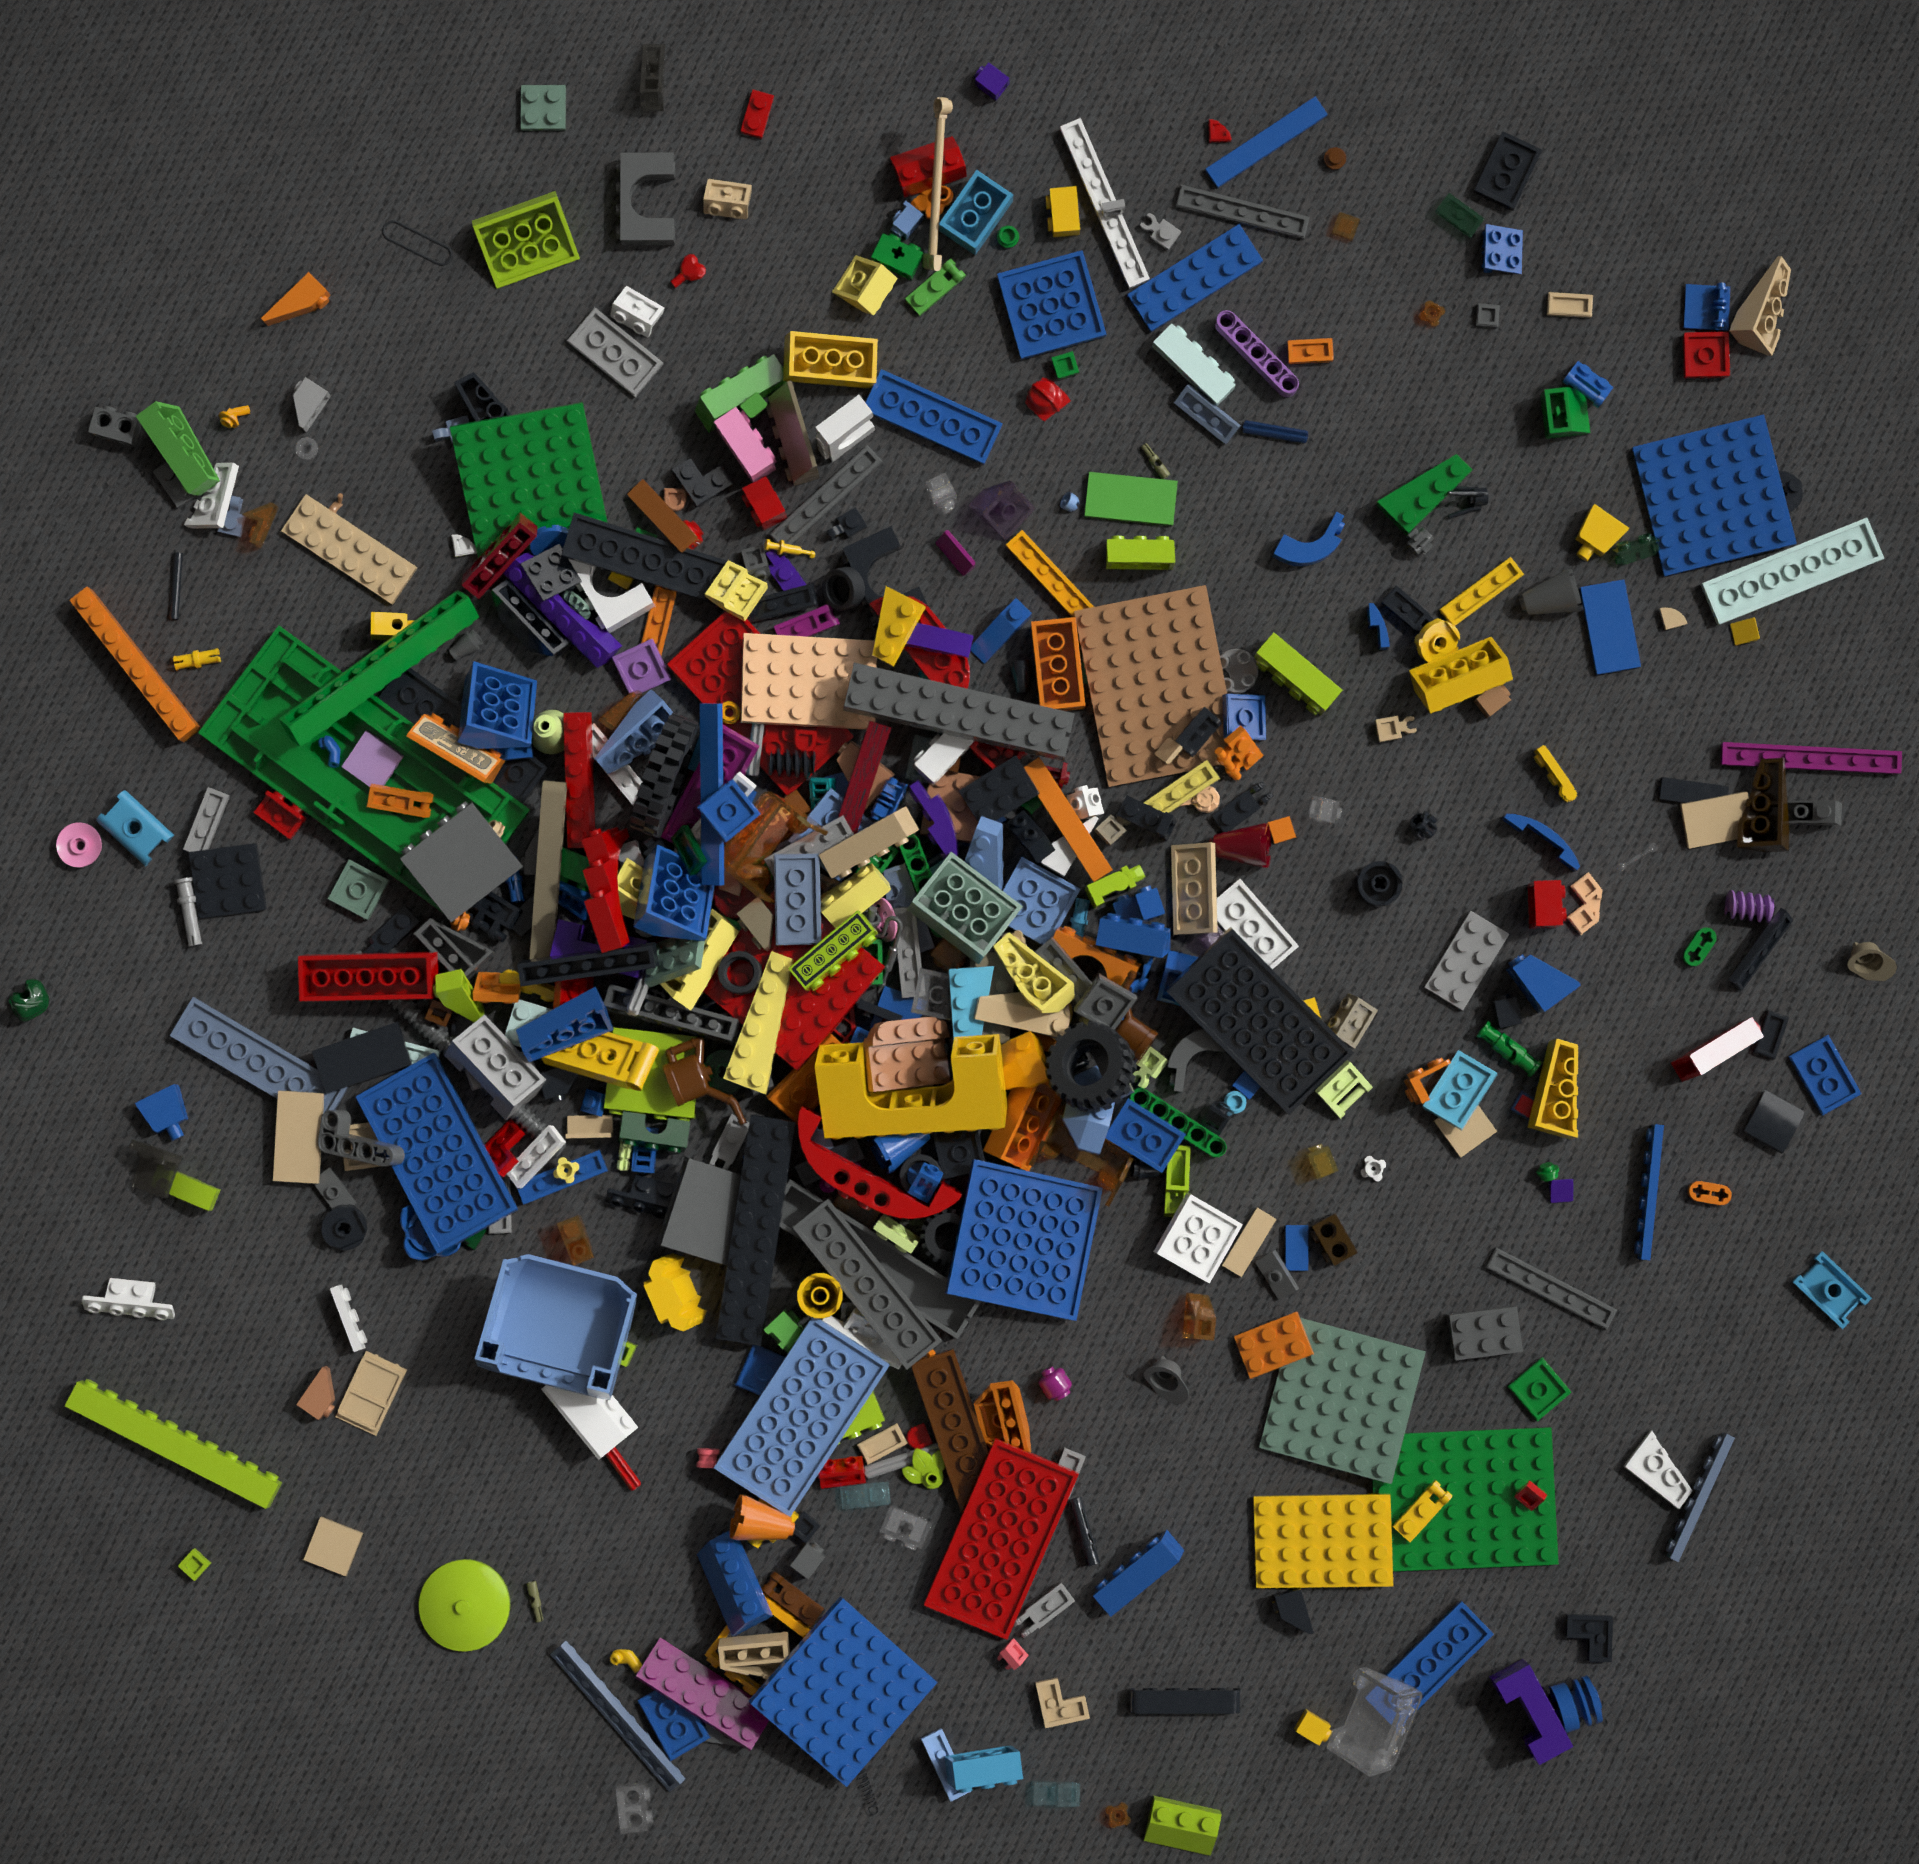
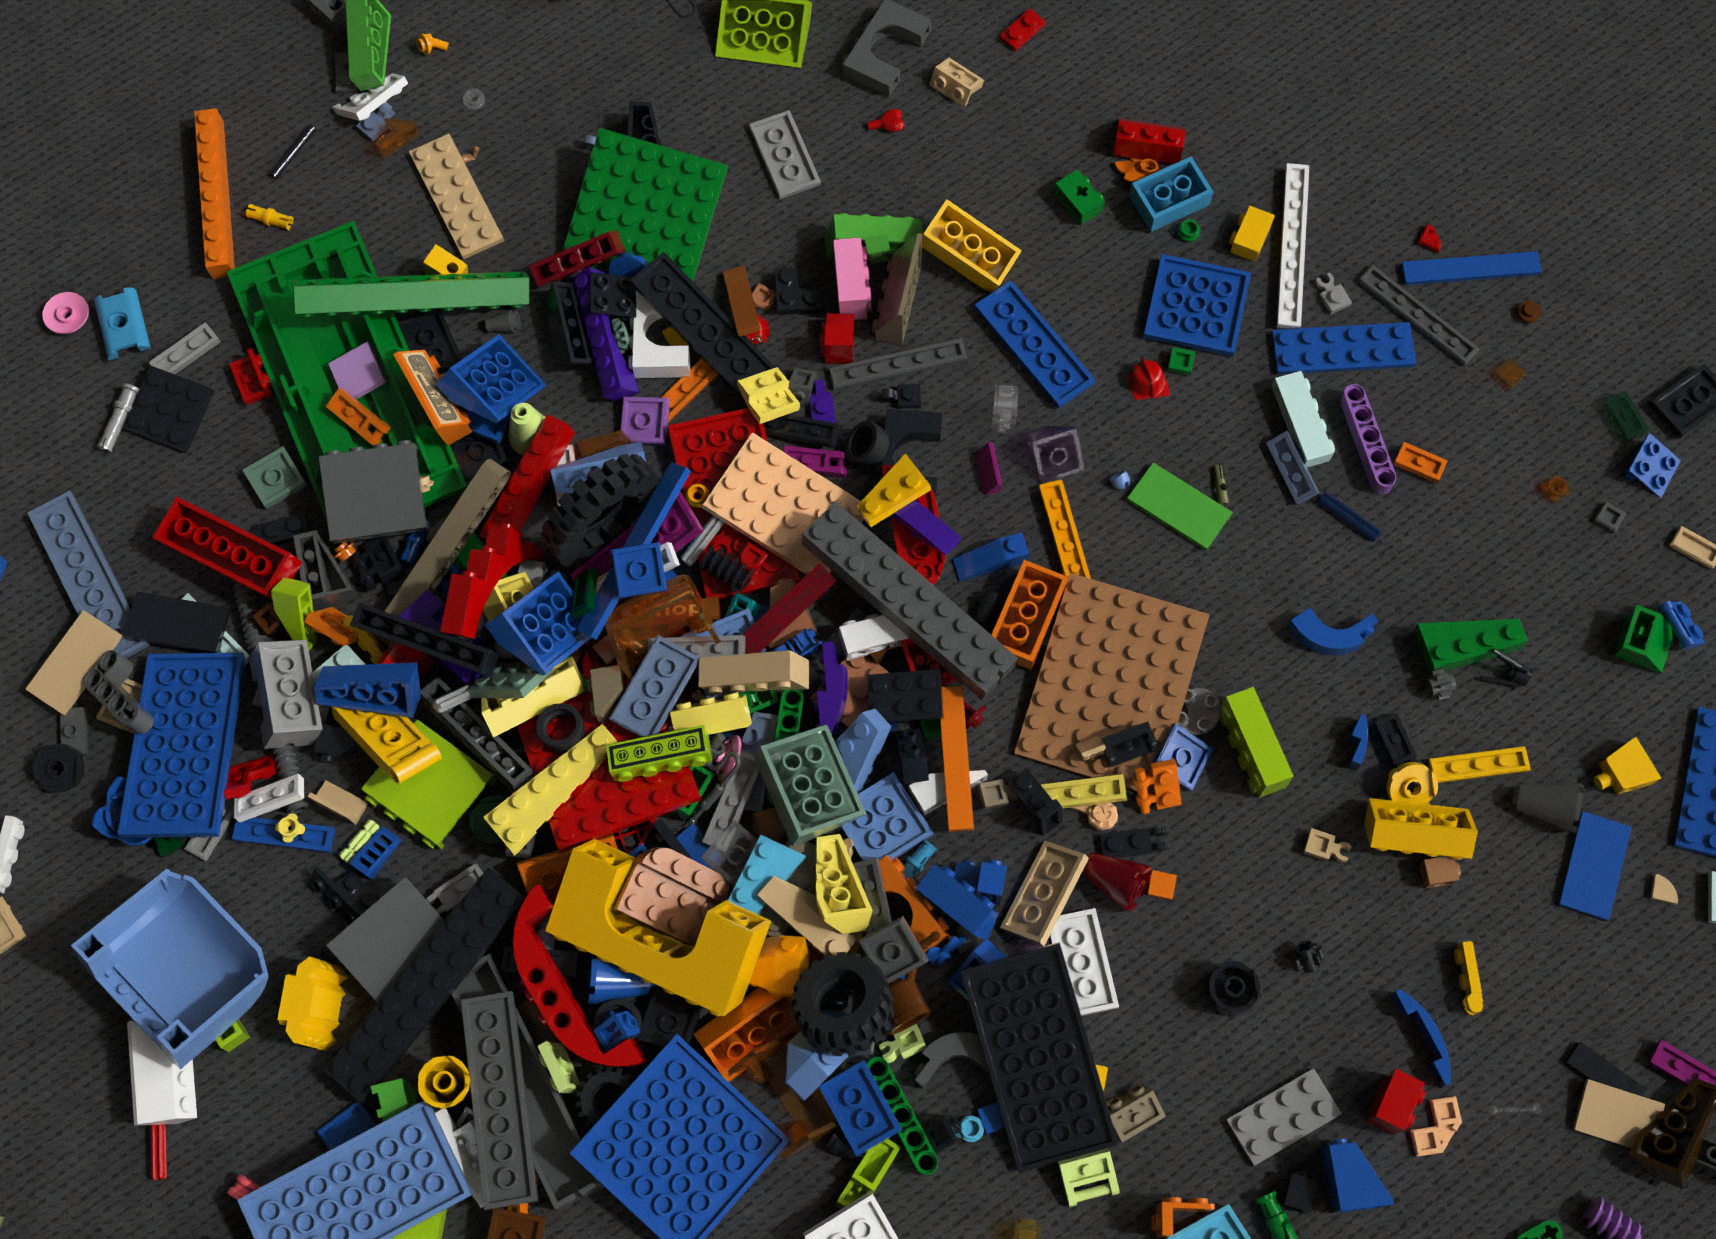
camera: 30 degrees right, 15 degrees down
light grey slope [293,377,331,432] -> none
blue arm [318,735,341,768] -> none
white tile [451,535,477,558] -> none
clear orange slope [557,1215,594,1266] -> none
blue plate [580,1089,606,1117] -> none
white bracket [610,286,664,338] -> none
dark green arch [617,1111,690,1155] -> none
reddish brown piece [662,1037,747,1125] -> none
yellow piece [764,539,816,558] -> none
white arch [815,395,875,462] -> none
light yellow slope [832,255,898,315] -> none
medium blue brick [890,201,923,240] -> none
bright green plate [905,259,966,316] -> none
tan hinge [923,97,953,271] -> none
dark purple brick [974,62,1010,101] -> none
white brick [1067,785,1104,820] -> none
lime hips [1084,865,1145,909] -> none
light grey tile [1101,199,1125,217] -> none
lime slope [1106,536,1175,570] -> none
clear brick [1307,795,1342,825] -> none
clear green hinge [1611,533,1660,566] -> none

